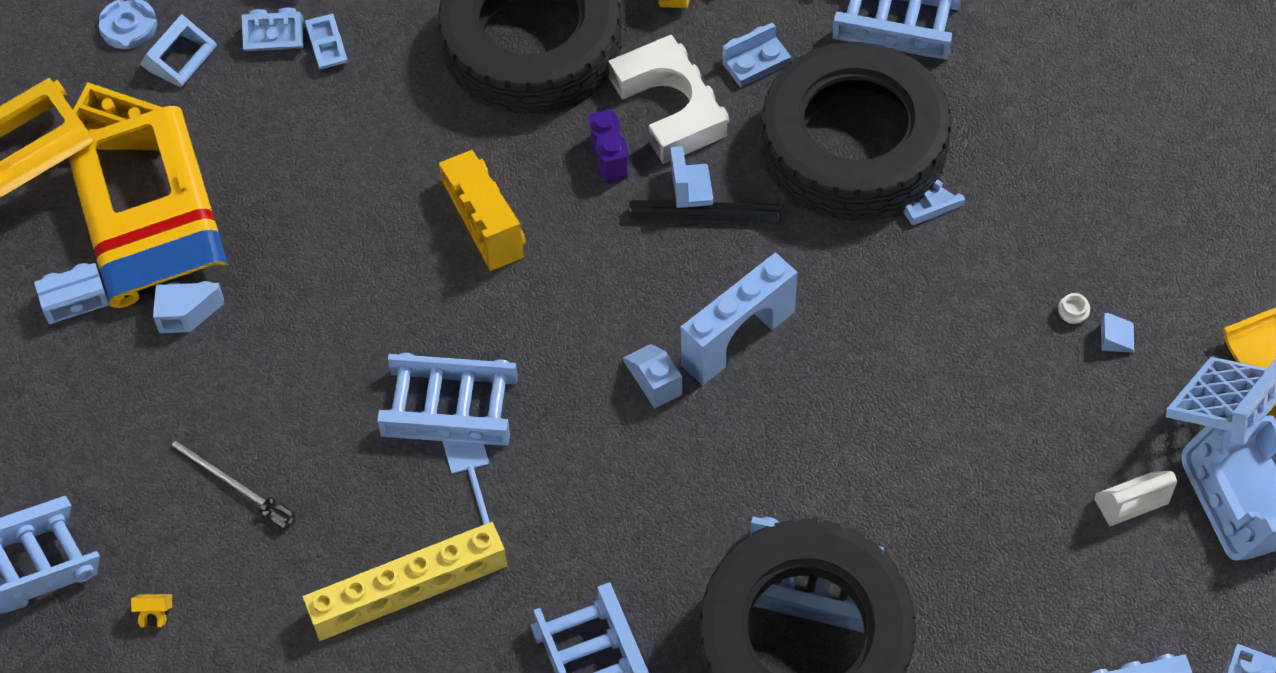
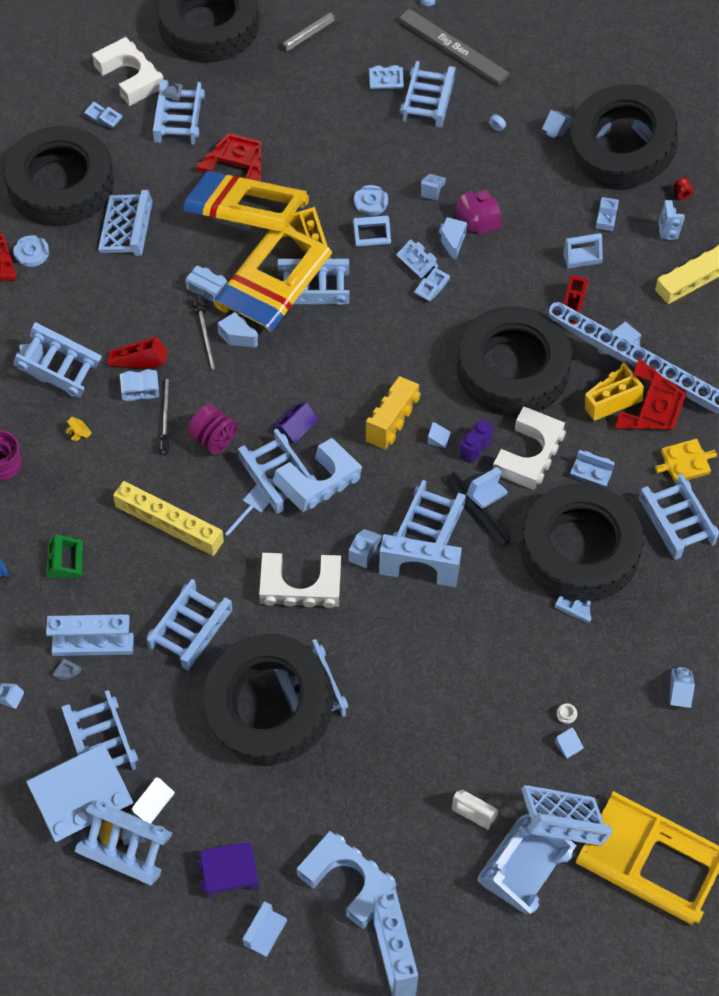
camera: 50 degrees right, 0 degrees up
none -> red slope [107,337,168,369]
none -> light blue brick [120,369,159,401]
none -> magenta wheel [187,404,238,454]
none -> piece [192,295,215,371]
none -> white arch [259,553,341,608]
none -> dark purple panel [273,402,318,443]
none -> light blue arch [273,438,362,512]
none -> light blue fence [278,259,349,305]
none -> light blue fence [393,480,466,545]
none -> light blue slope [428,422,450,448]
none -> light blue slope [669,667,695,708]

